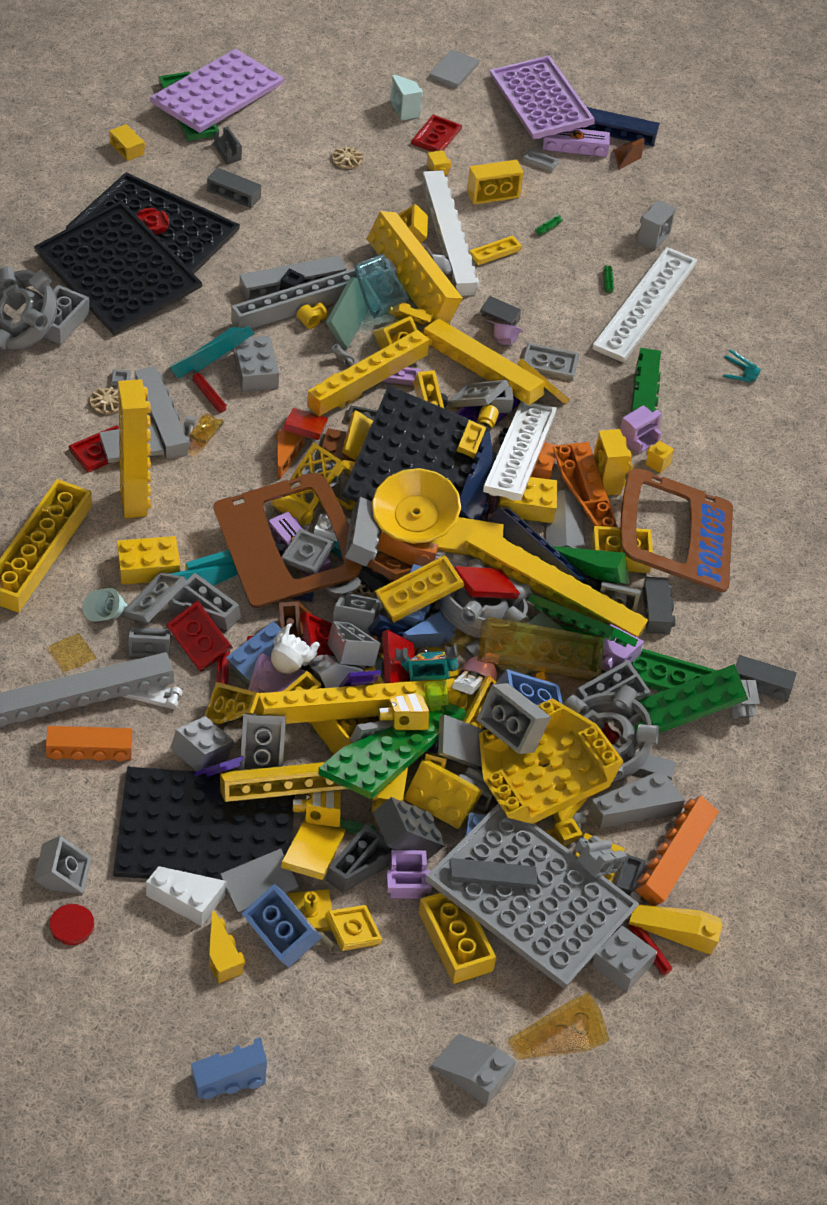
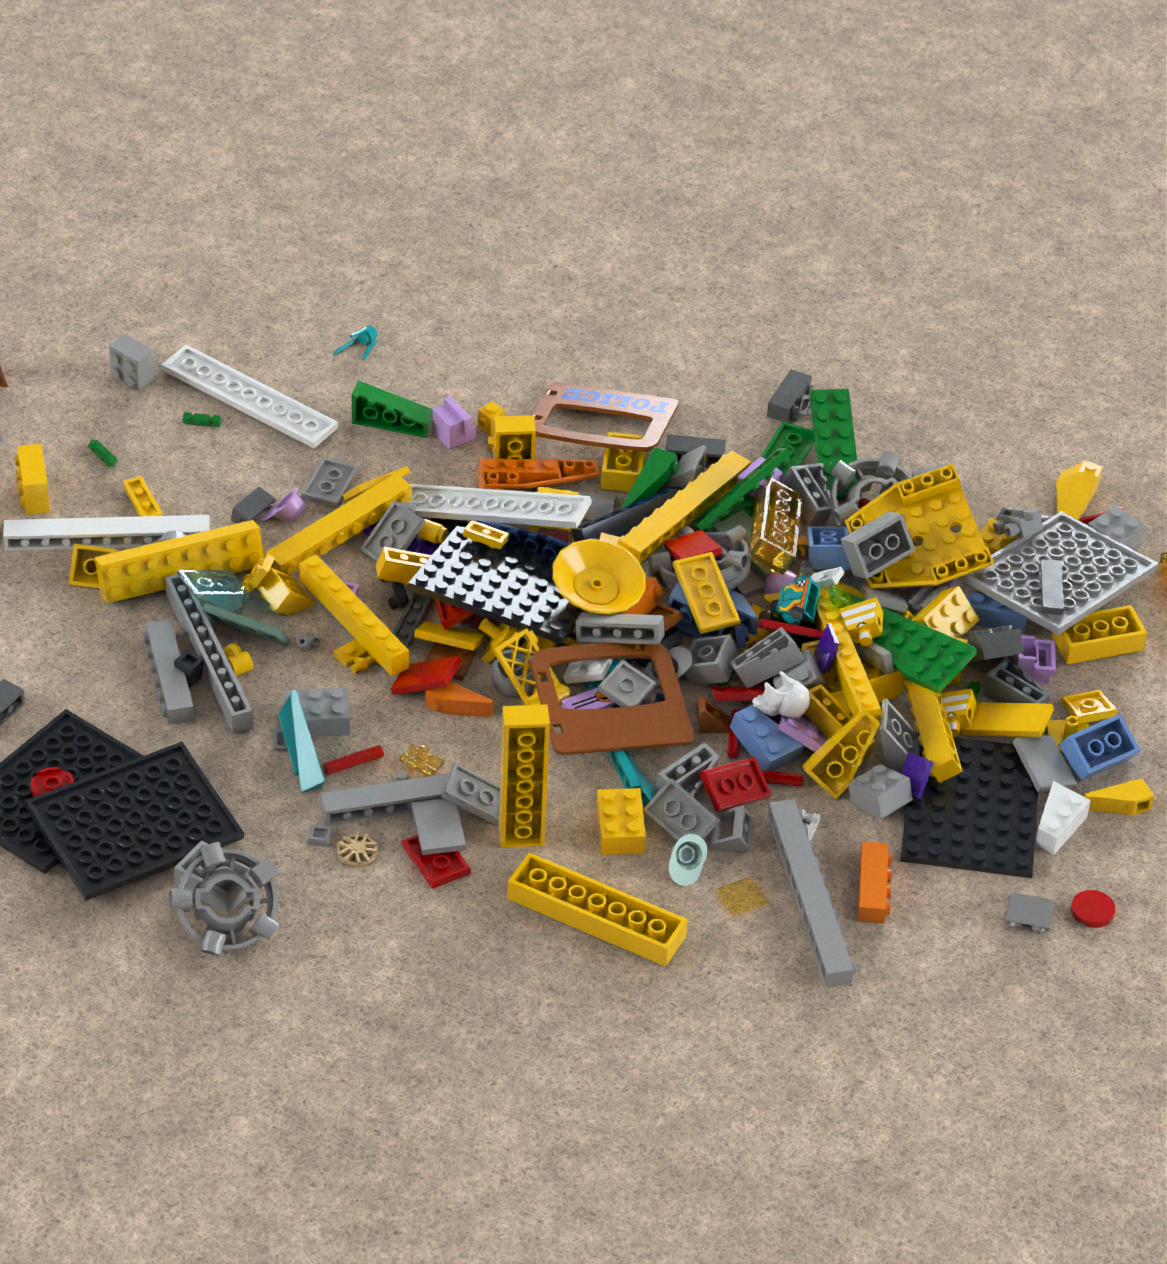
camera: 80 degrees left, 5 degrees down
orange brick [635,795,719,906] -> none
none -> light grey tile [440,762,500,826]

